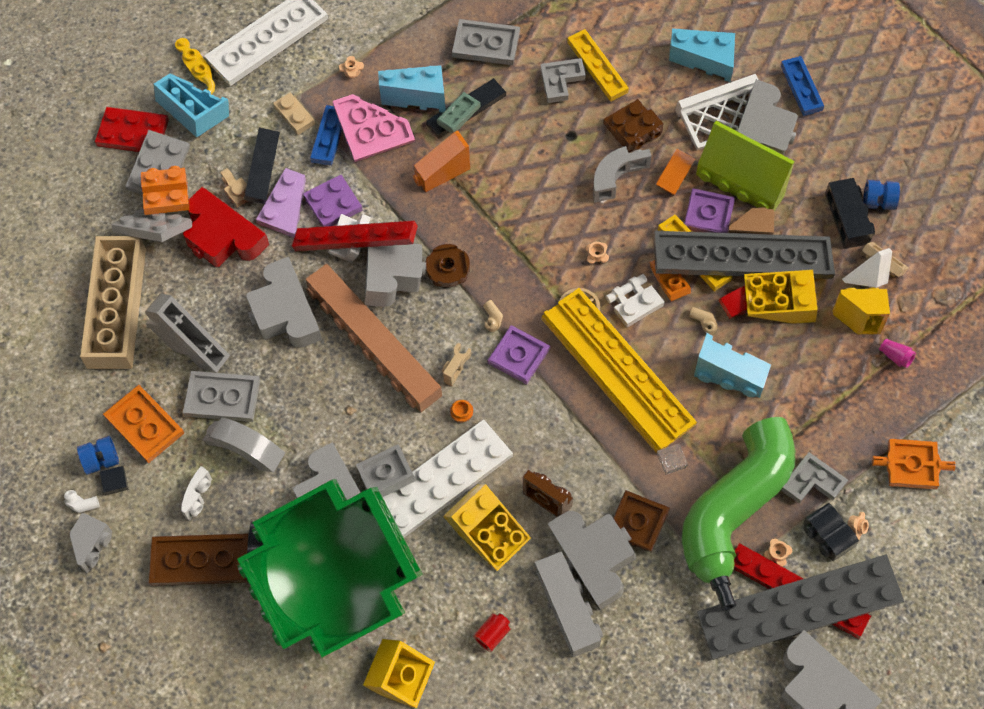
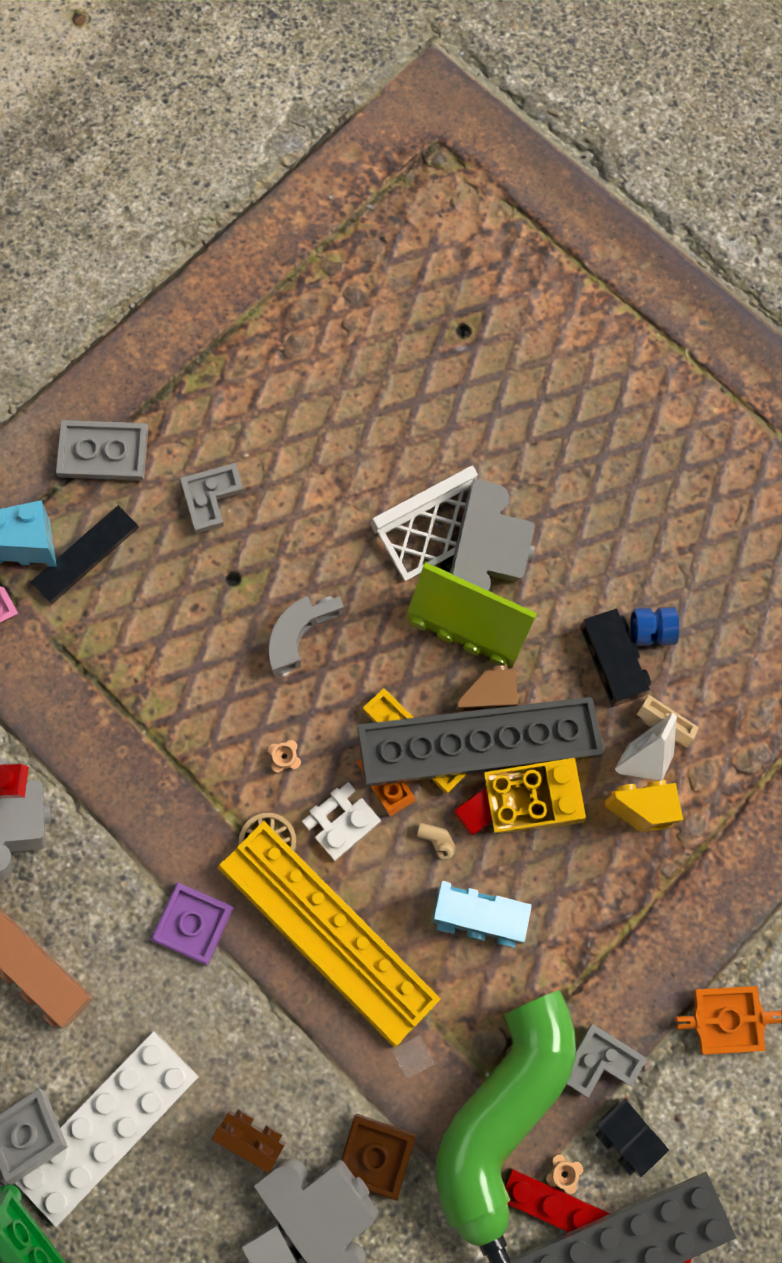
camera: 15 degrees left, 10 degrees up
orange slope [413,130,470,192] -> none
reddish brown plate [426,244,470,287] -> none
sand green plate [437,92,480,133] -> none
tan plate [442,343,471,386] -> none
yellow slope [443,484,531,571] -> none
orange plate [450,400,473,423] -> none
tan arm [483,300,503,332] -> none
yellow plate [567,29,629,102] -> none
reddish brown plate [603,99,664,153] -> none
orange slope [656,149,696,196] -> none
medium azure wedge [669,28,735,83] -> none
medium lavender tile [684,188,735,233] -> none
blue plate [780,56,824,116] -> none
light nougat plate [847,512,869,540] -> none
dark pink cone [879,339,916,368] -> none

